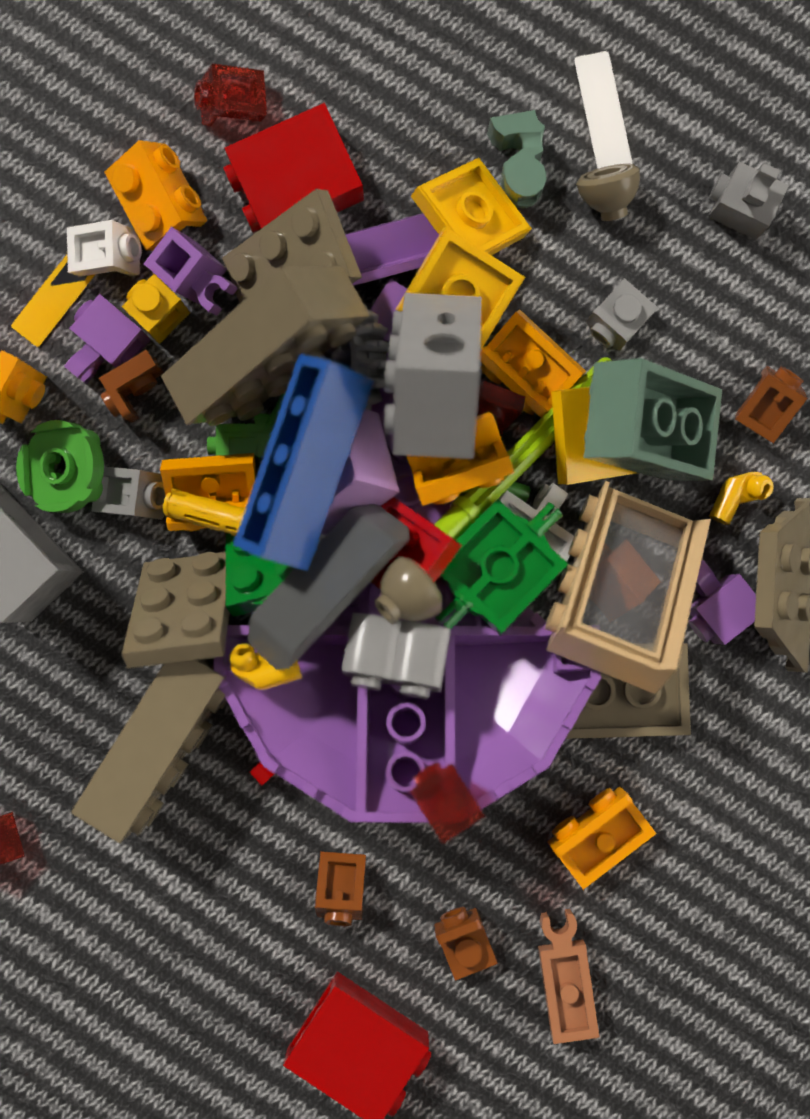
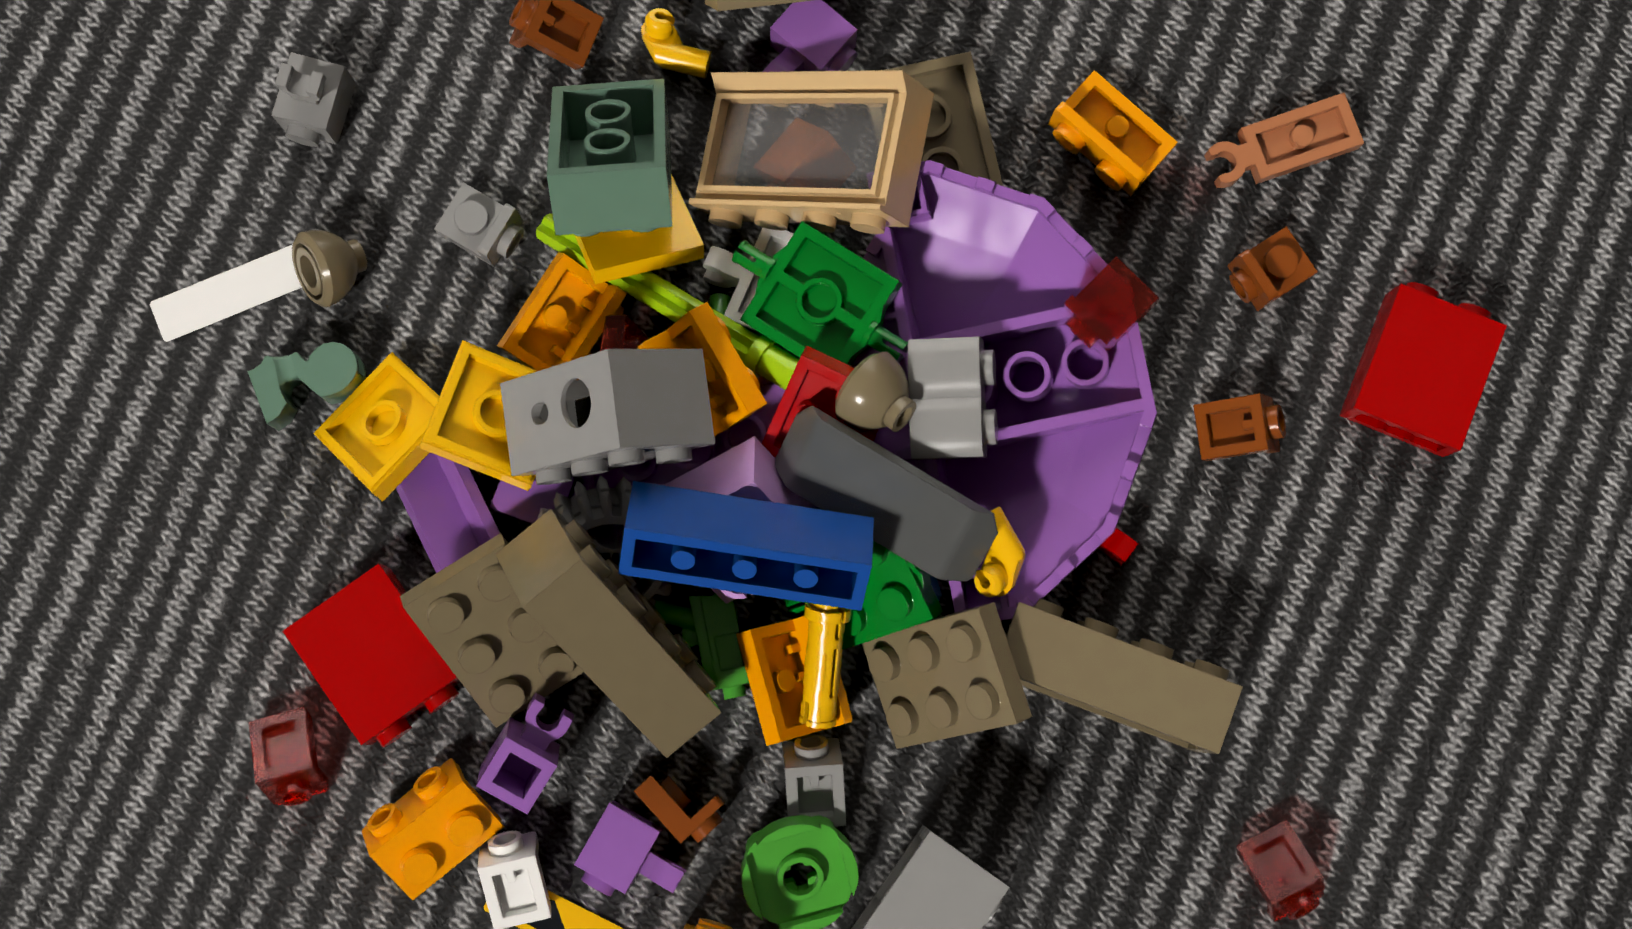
camera: 105 degrees left, 5 degrees down
yellow brick [122,274,191,344] -> none

